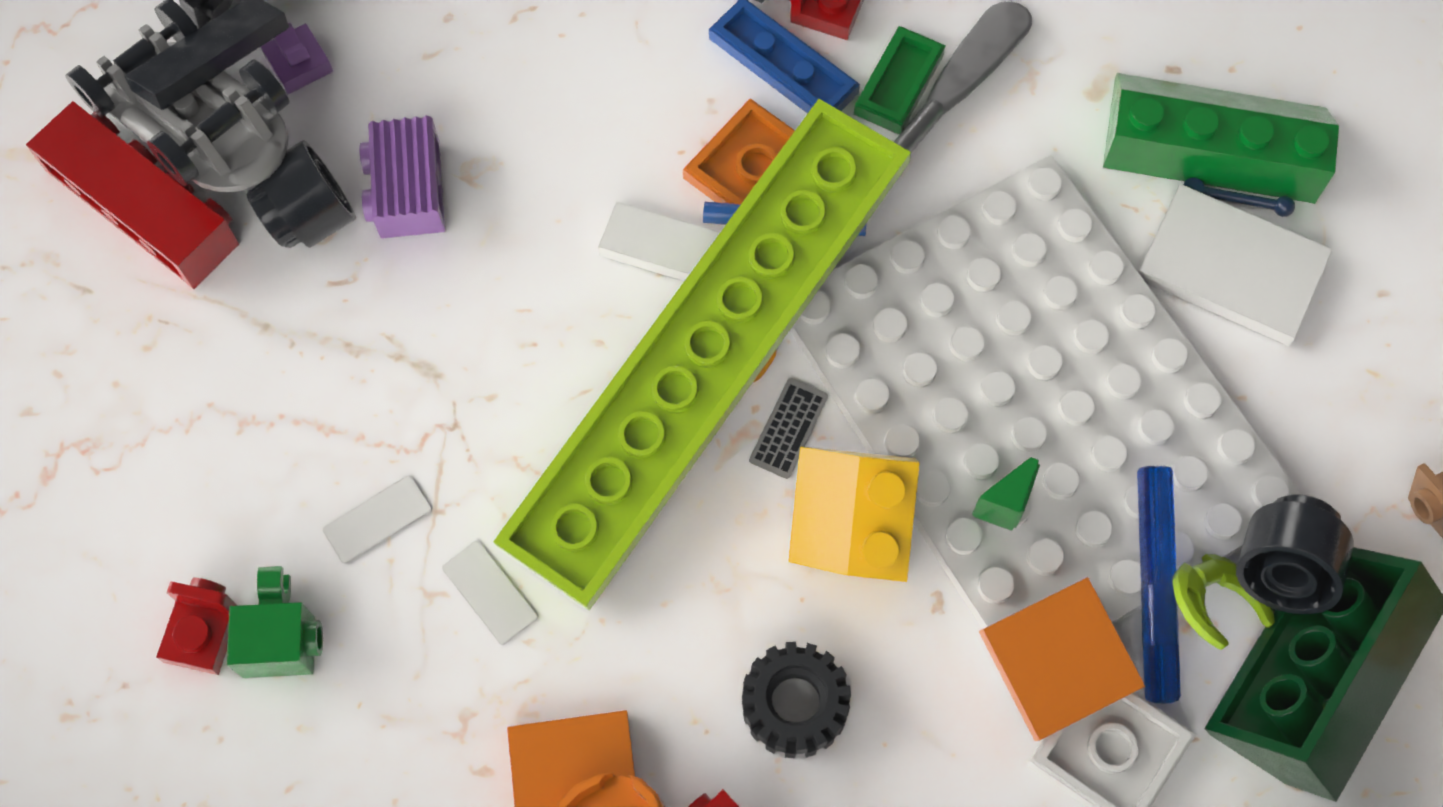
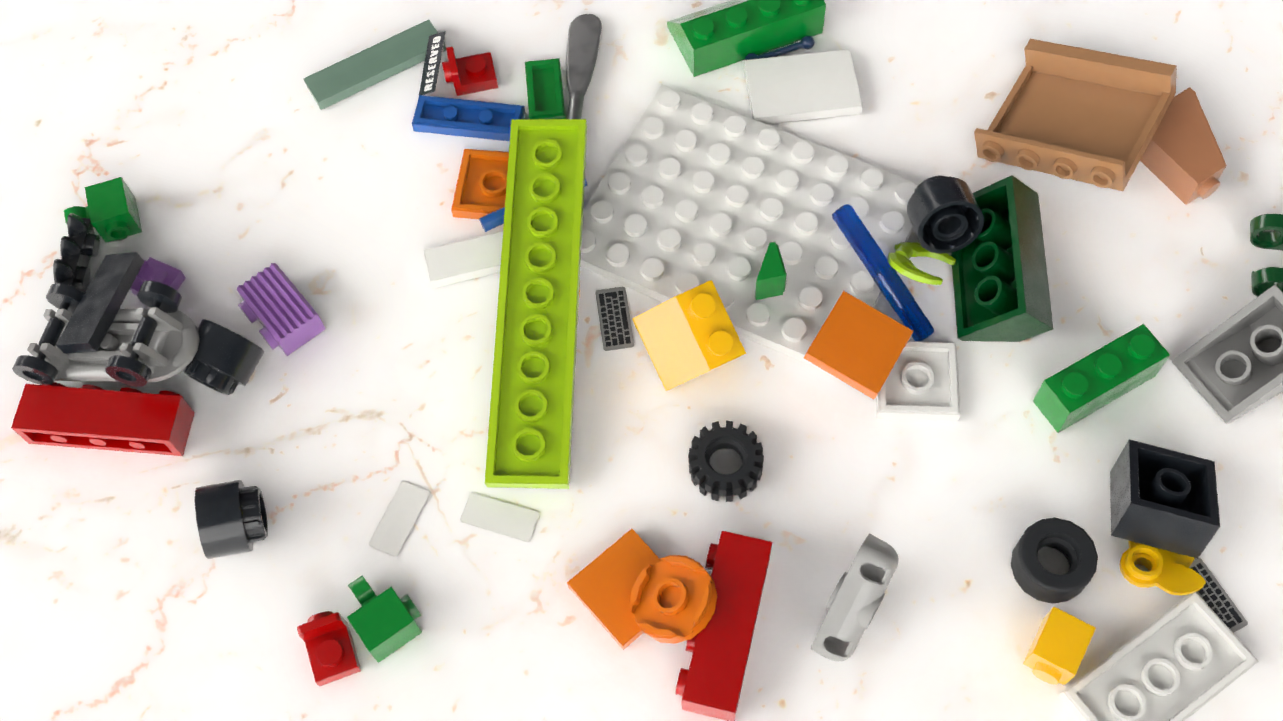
camera: 30 degrees left, 5 degrees down
none -> black piece [195,480,268,559]

